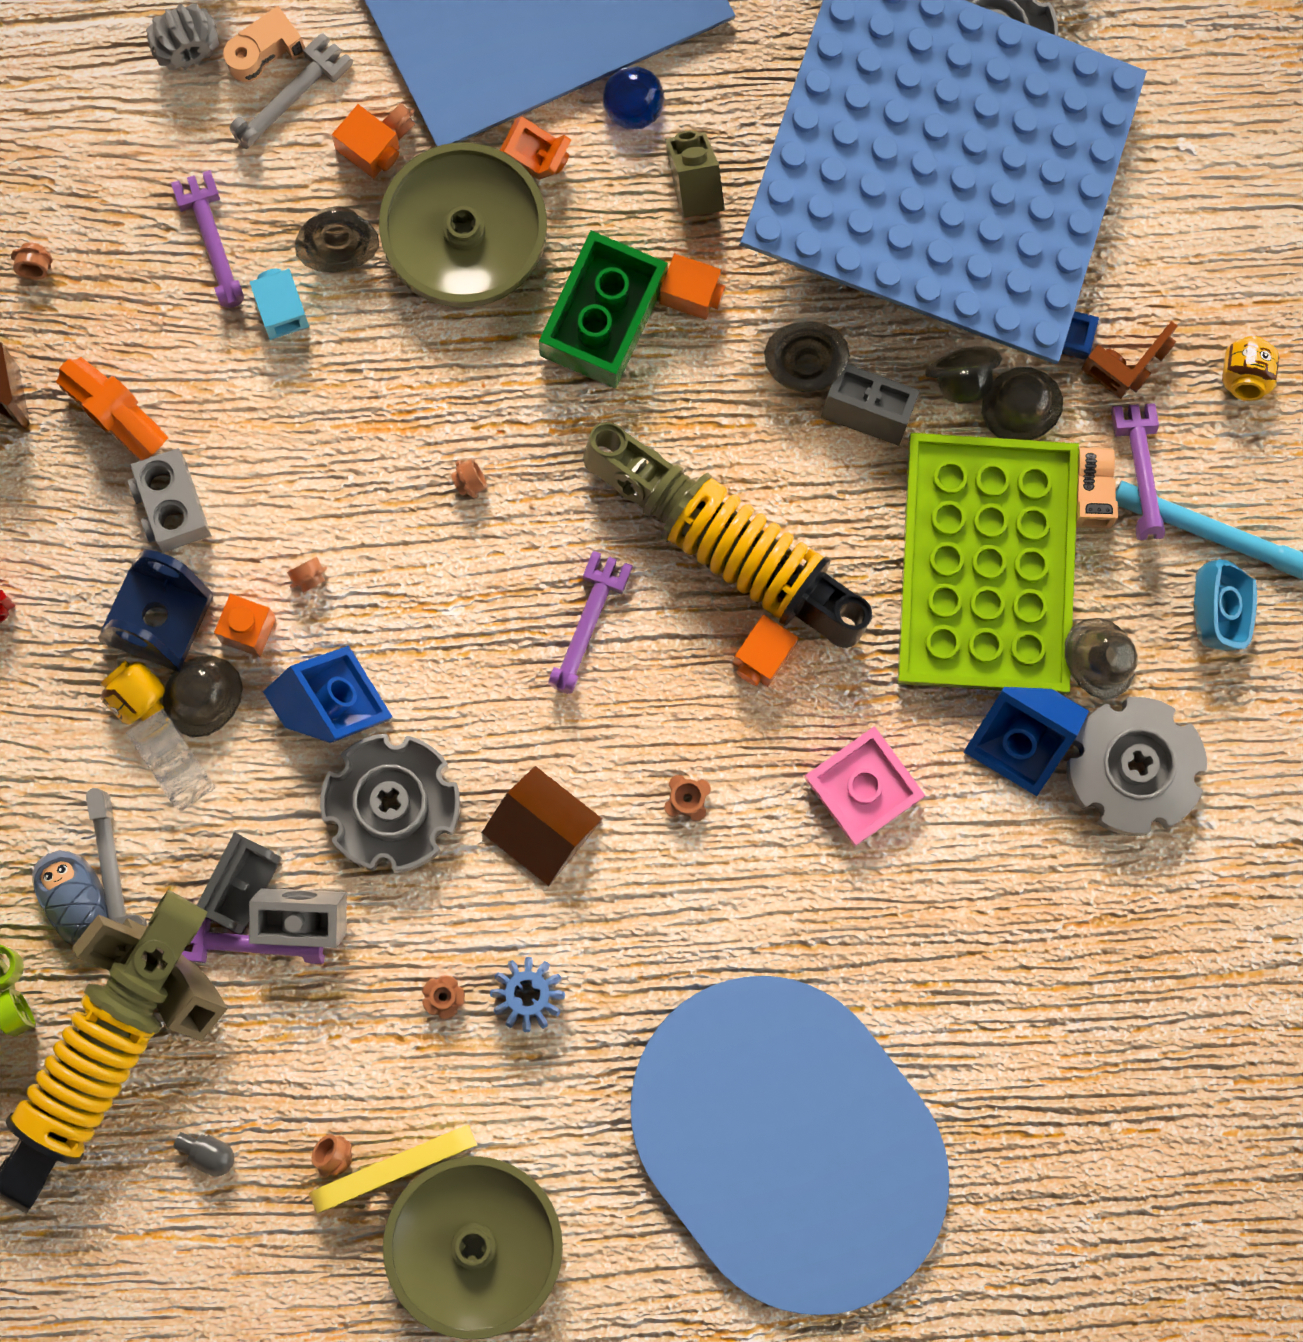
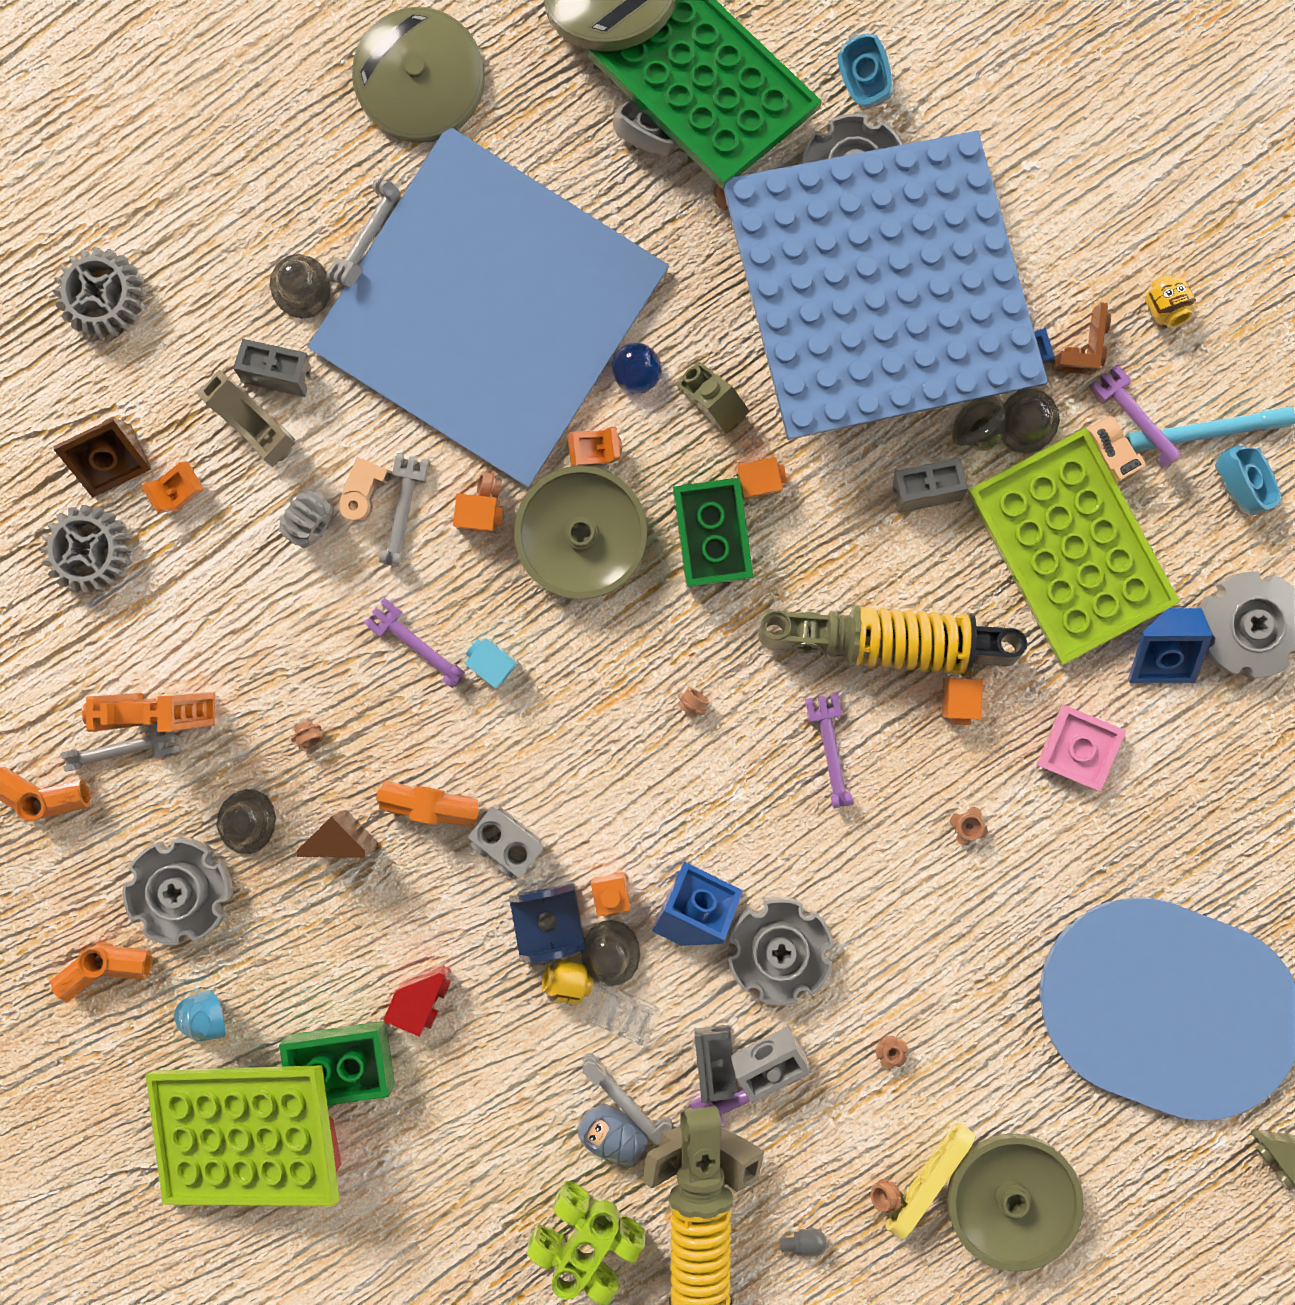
camera: 25 degrees left, 10 degrees up
nougat plate [287,556,327,593] -> none
clear smoke hat [294,206,379,273] -> none
reddish brown slope [481,766,603,887] -> none
medium blue gear [490,957,565,1033] -> none
clear smoke hat [764,321,850,393] -> none
clear smoke hat [1065,618,1138,700] -> none

